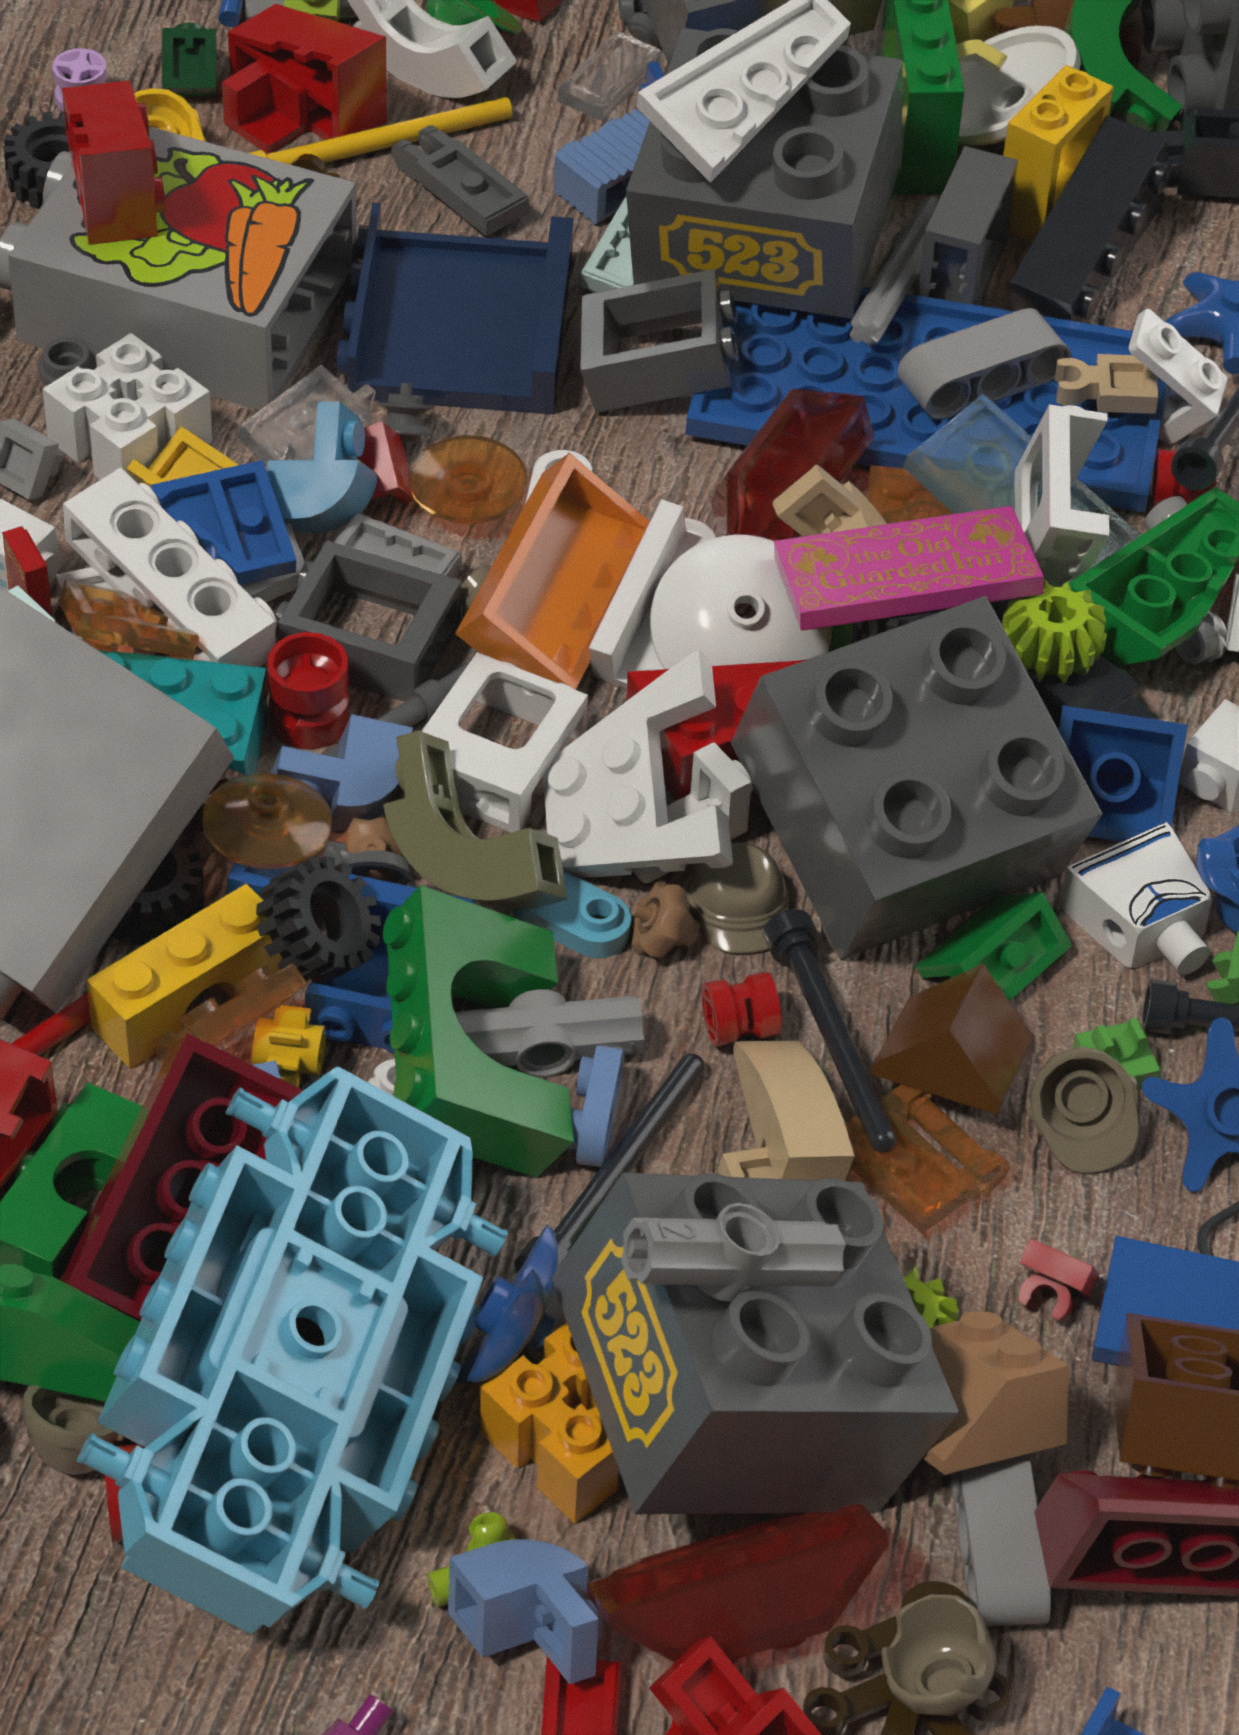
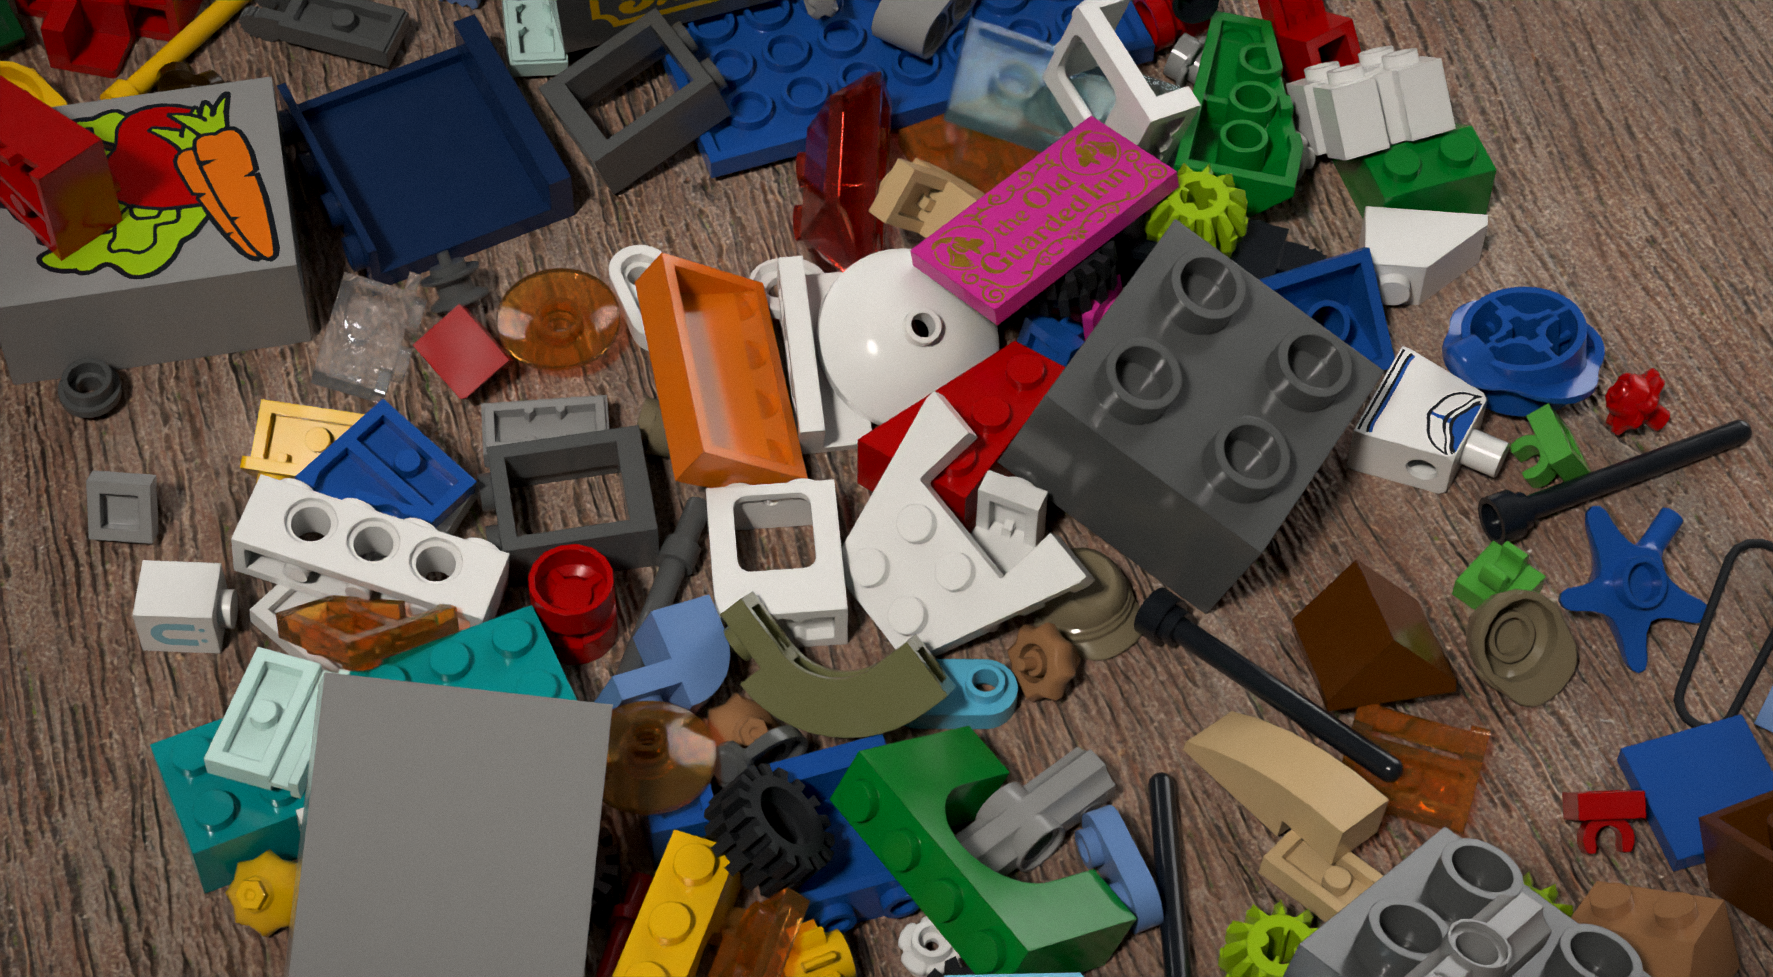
camera: 30 degrees left, 5 degrees up
red tile [2,526,53,618] -> none
white brick [42,333,213,484] -> none
dark azure brick [267,402,378,533] -> none
red wheel [701,971,782,1047] -> none
green panel [915,892,1072,1001] -> none

